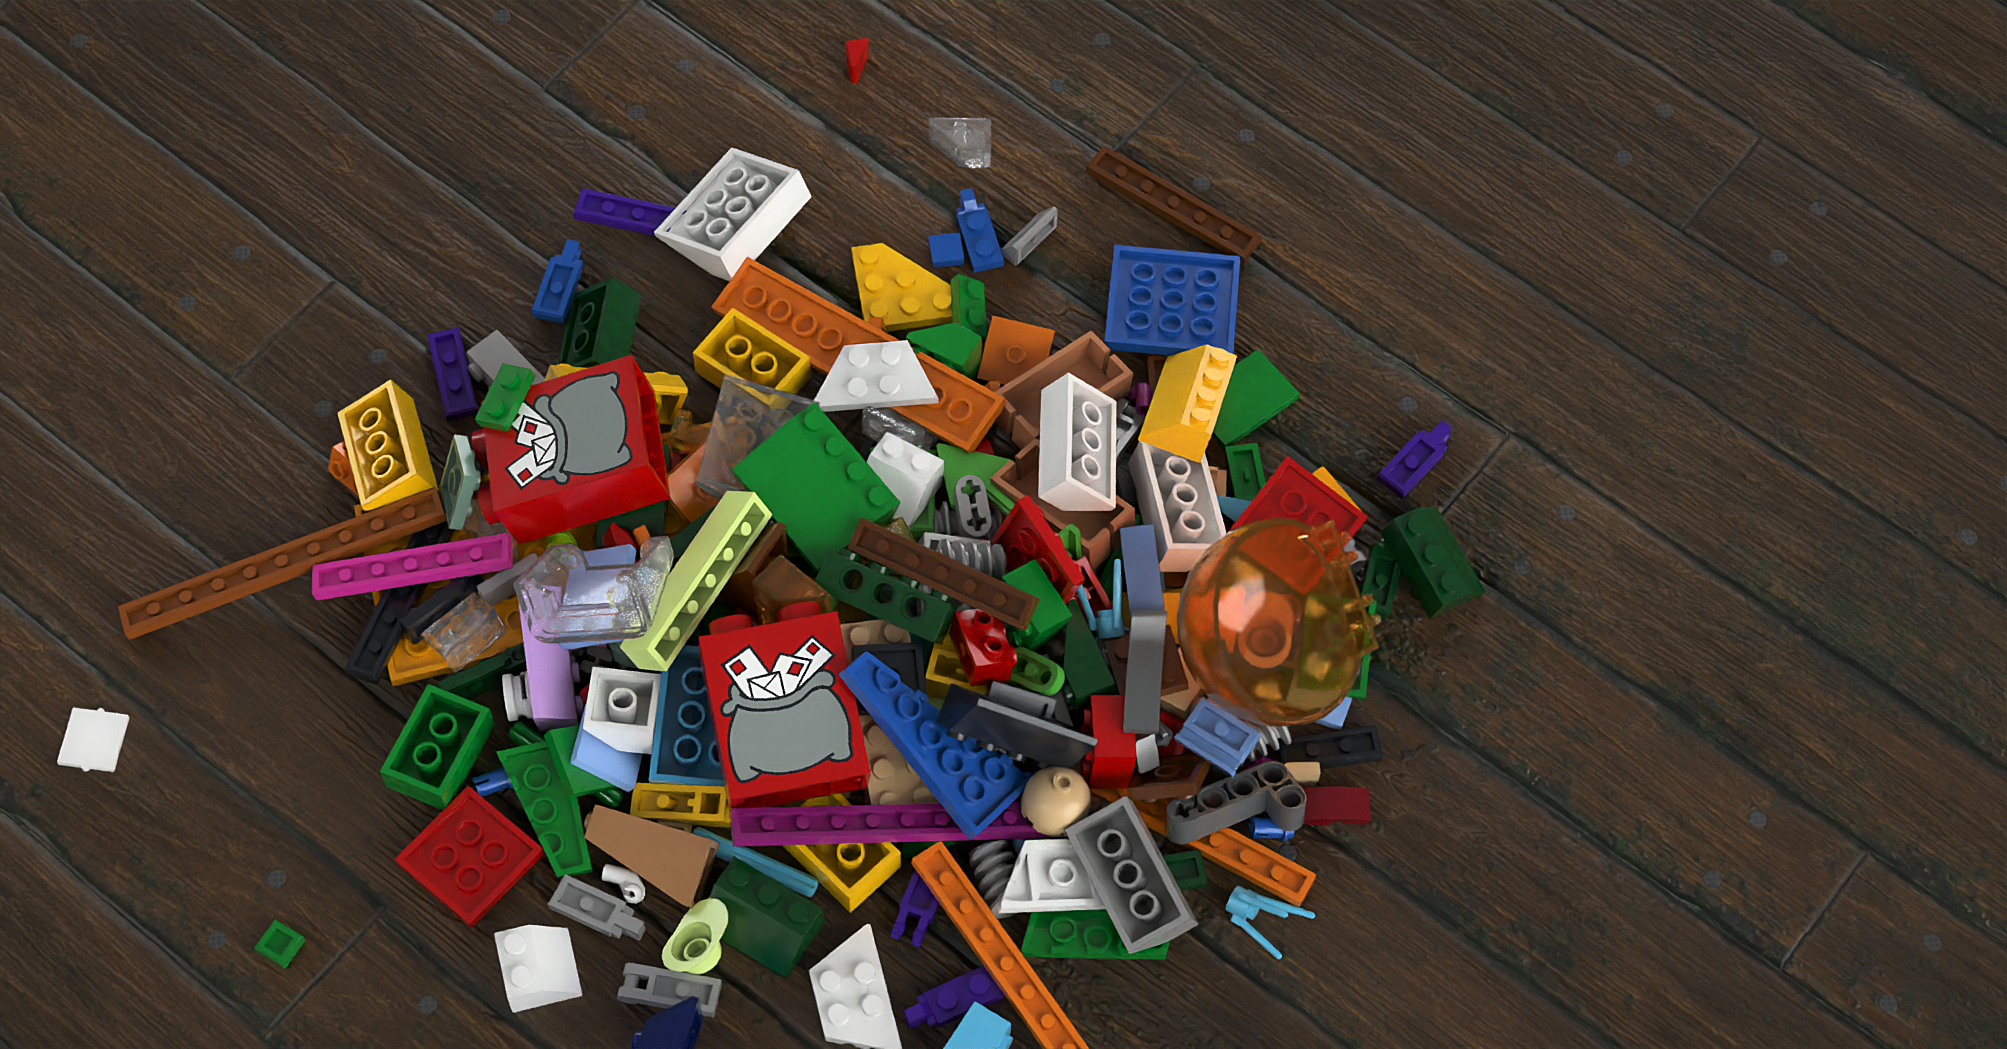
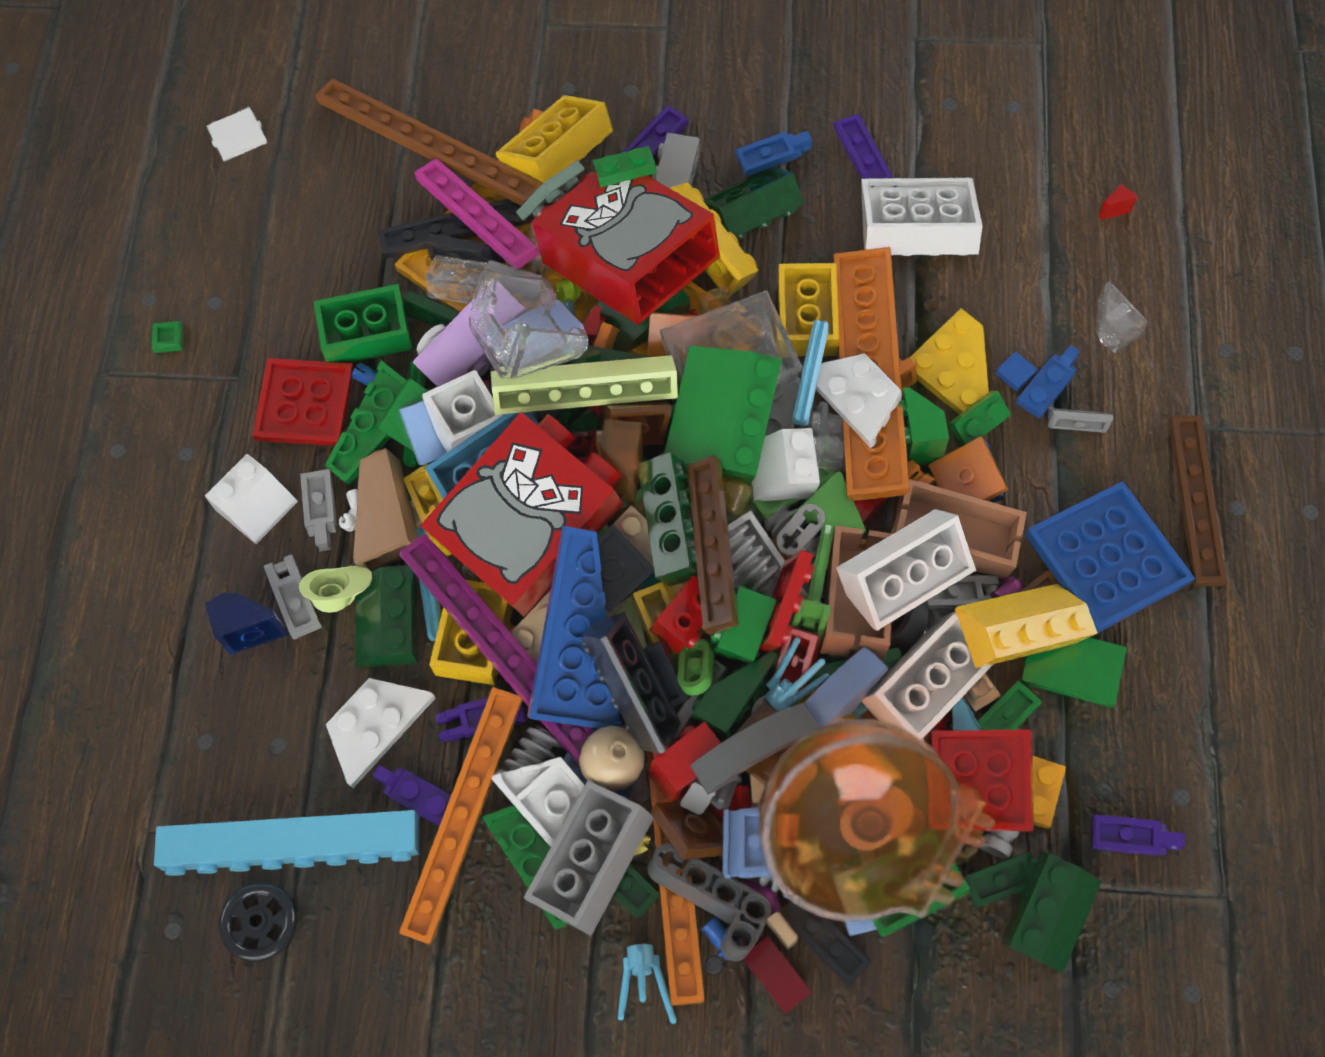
camera: 60 degrees right, 5 degrees up
none -> medium azure axle [792,320,829,426]

